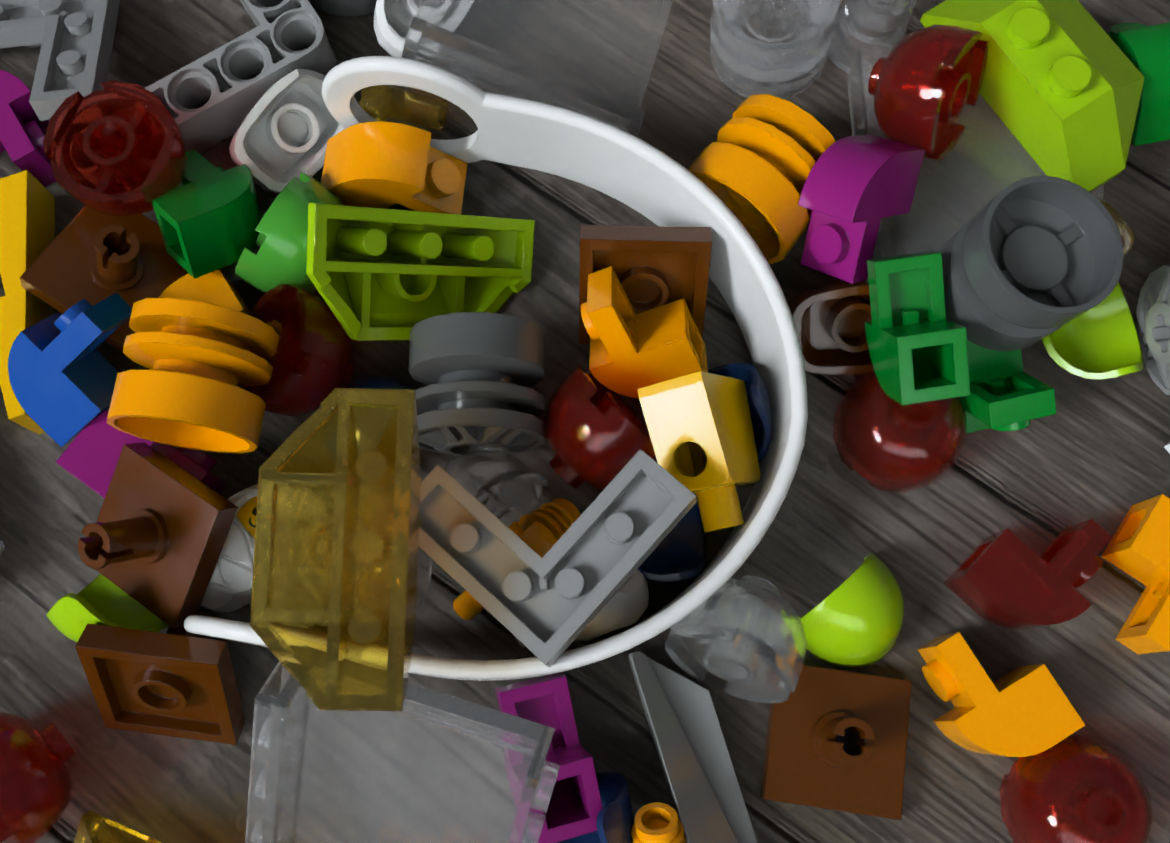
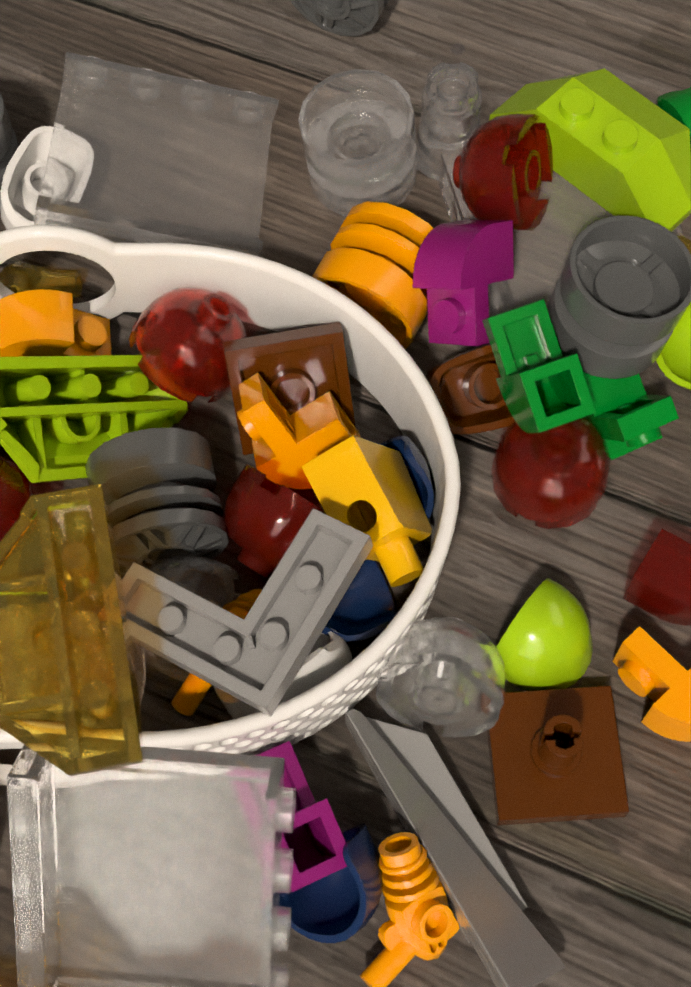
camera: 10 degrees left, 10 degrees down
none -> clear red cylinder [129,287,247,403]

